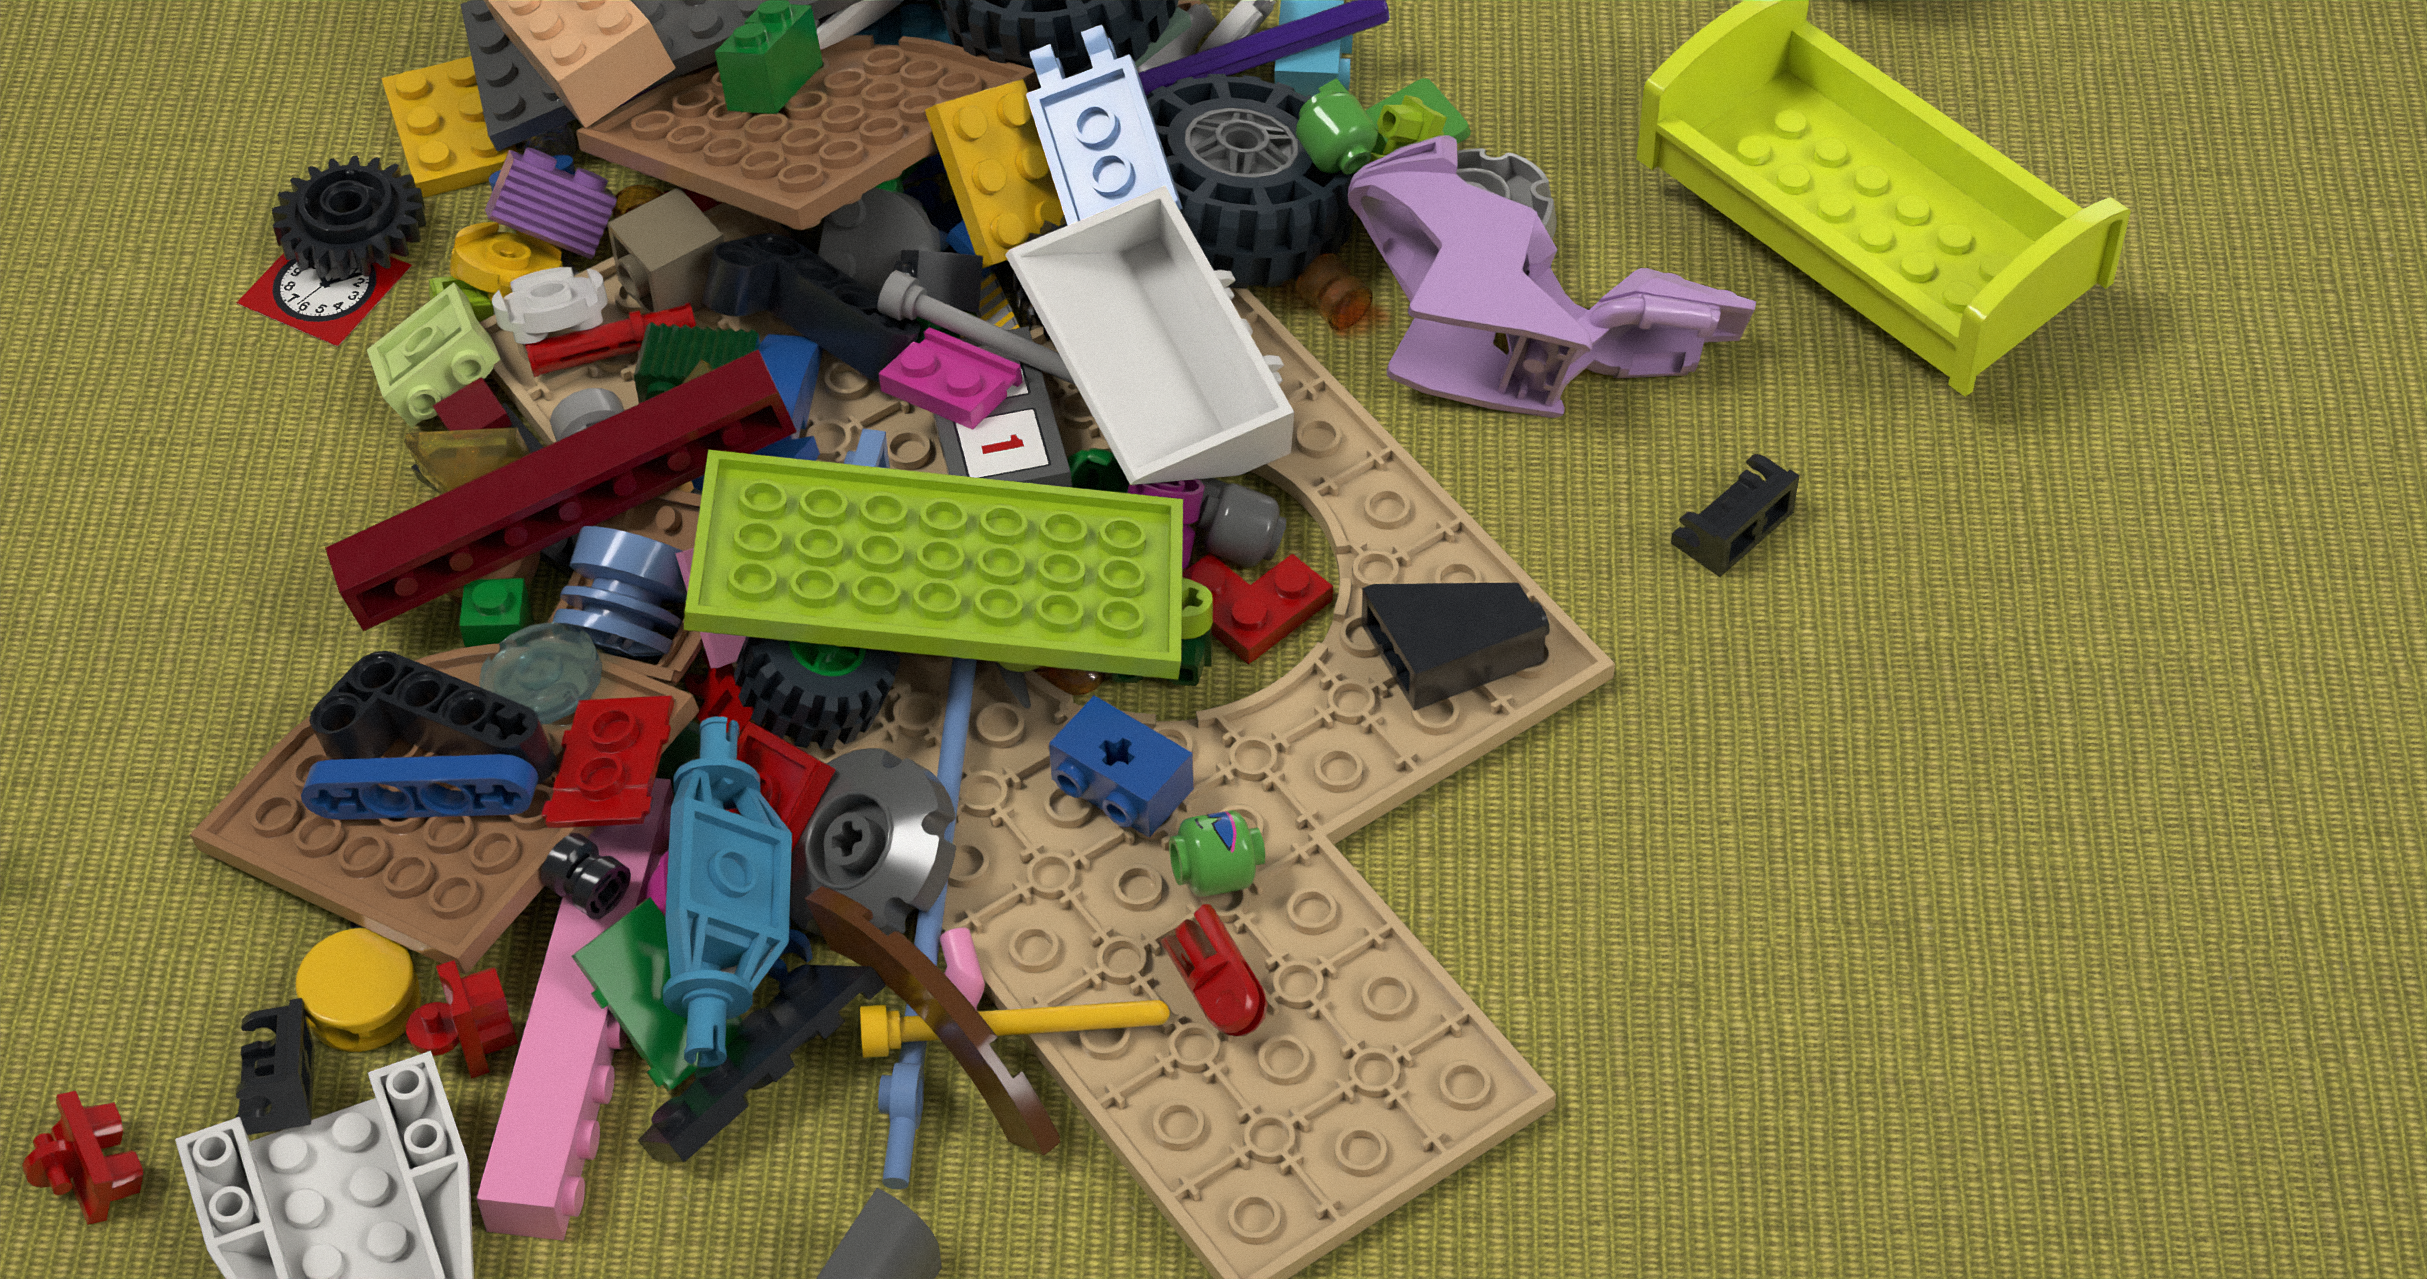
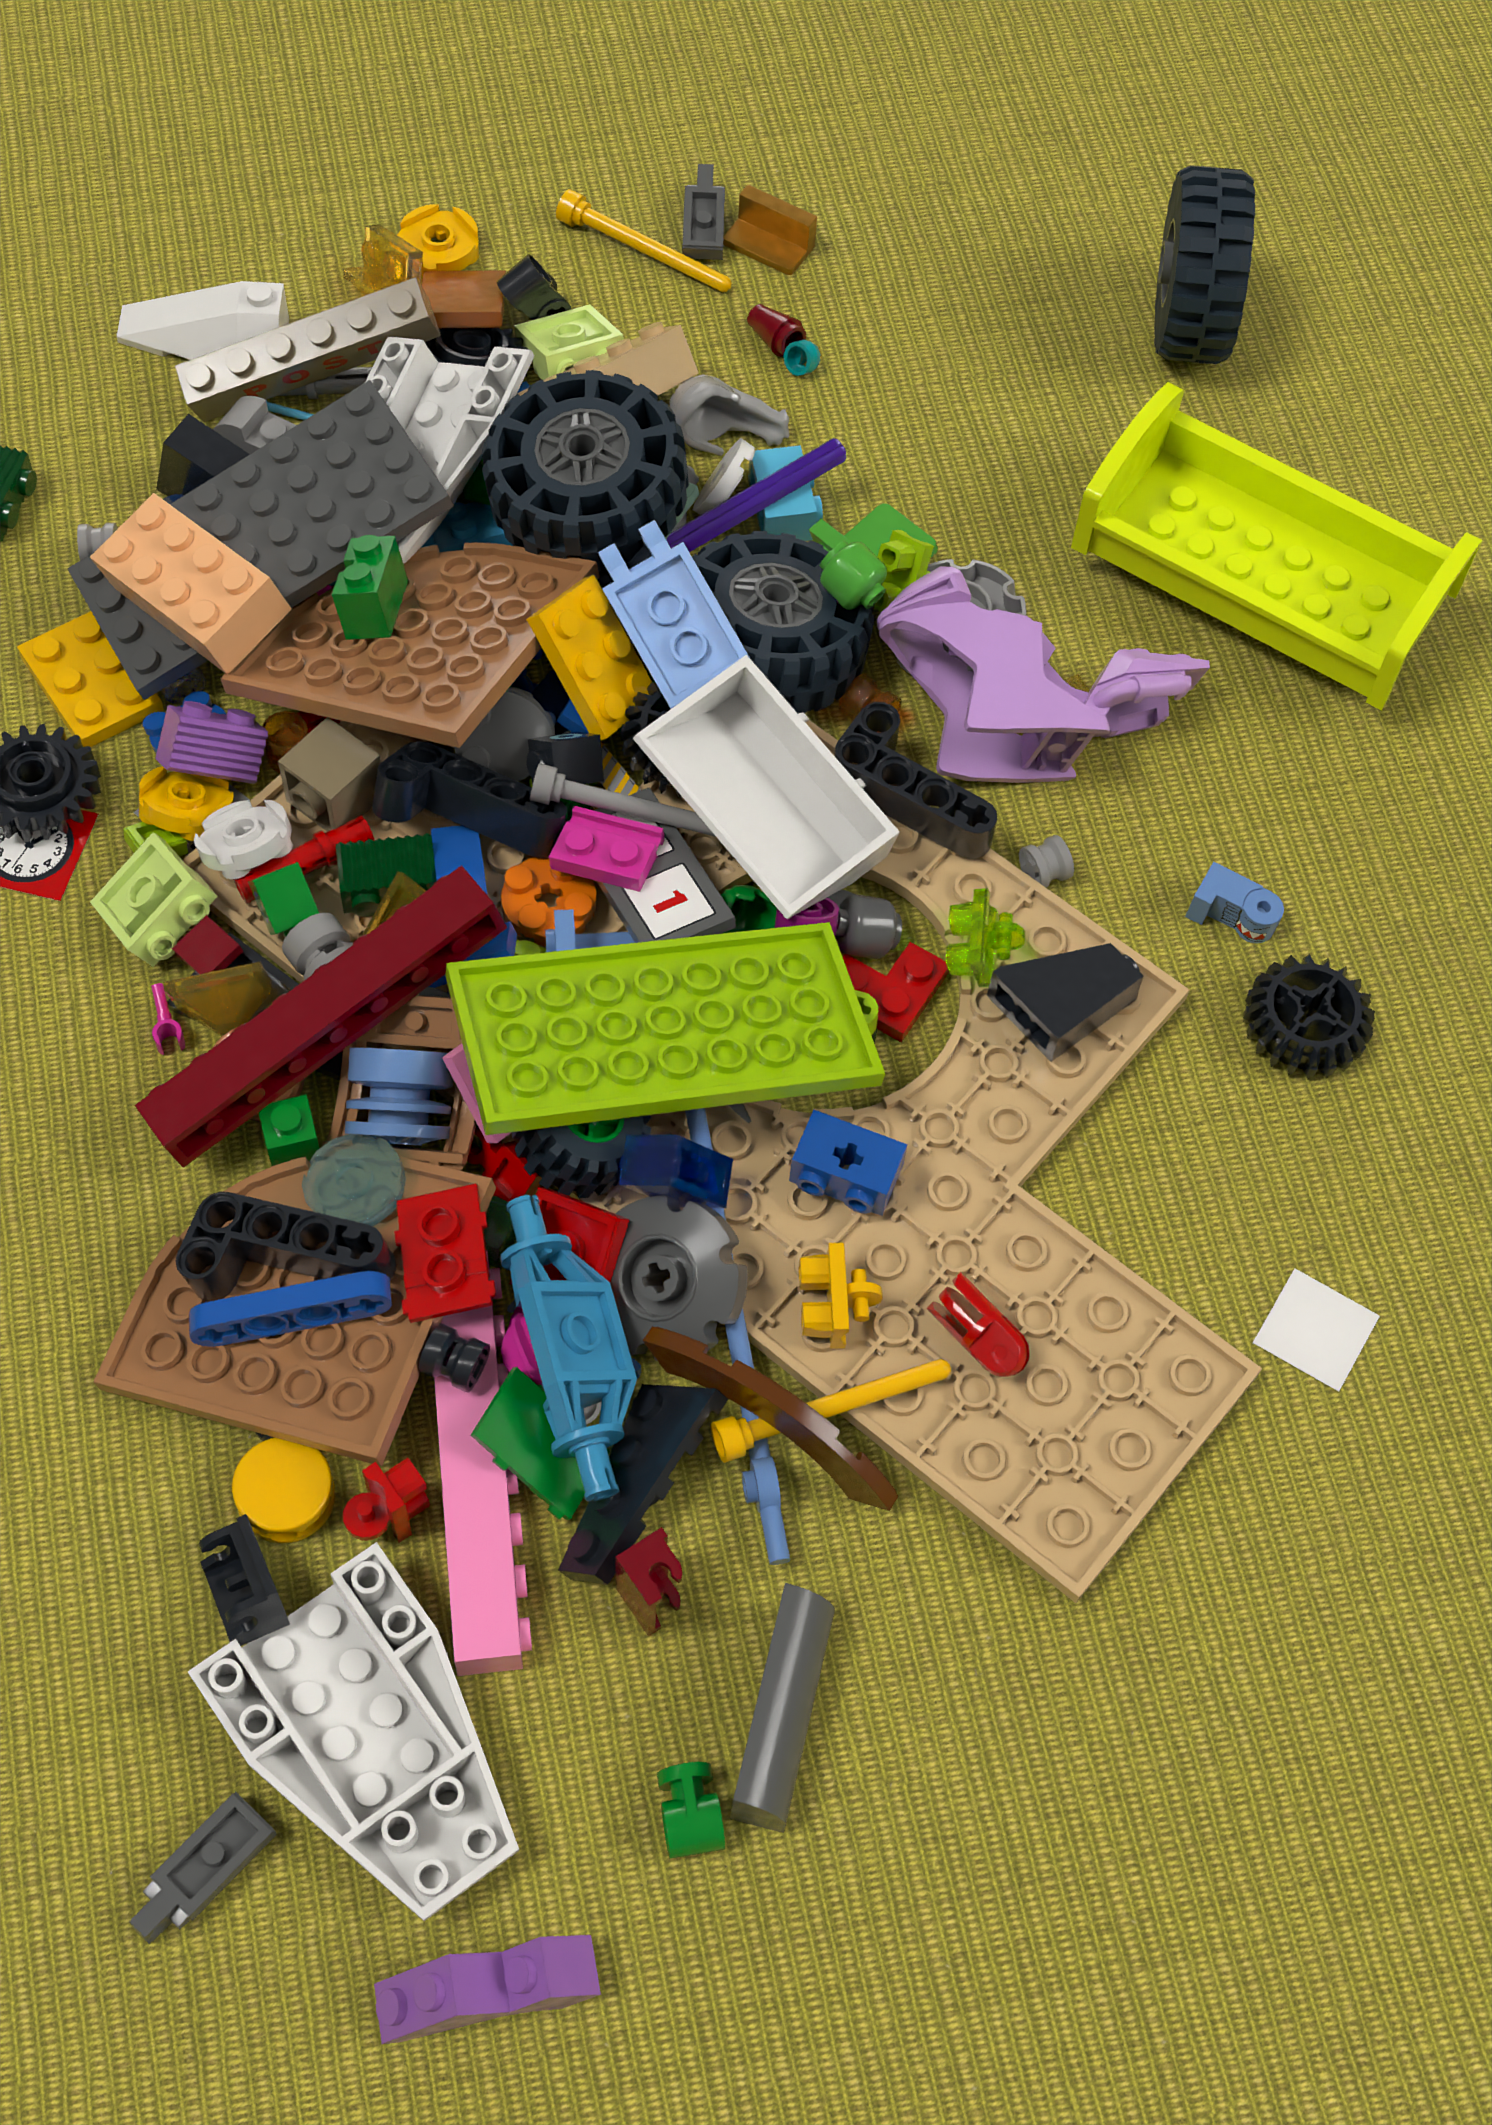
camera: 20 degrees left, 10 degrees up
red hips [22,1091,143,1225] -> none
bright pink arm [940,928,985,1010] -> none
bright green head [1169,810,1265,897] -> none
black hinge [1671,454,1800,577] -> none
none -> dark pink hand [151,983,185,1055]
none -> green brick [248,862,319,937]
none -> orange plate [501,857,597,946]
none -> dark red hinge [616,1527,682,1637]
none -> clear blue brick [619,1134,733,1209]
none -> yellow hips [798,1243,883,1349]
none -> black beam [834,702,997,859]
none -> clear neon green hips [945,888,1026,987]
none -> light grey wheel [1019,835,1074,887]
none -> medium blue leg [1185,861,1284,943]
none -> black gear [1243,954,1375,1080]
none -> white sticker [1253,1269,1380,1391]

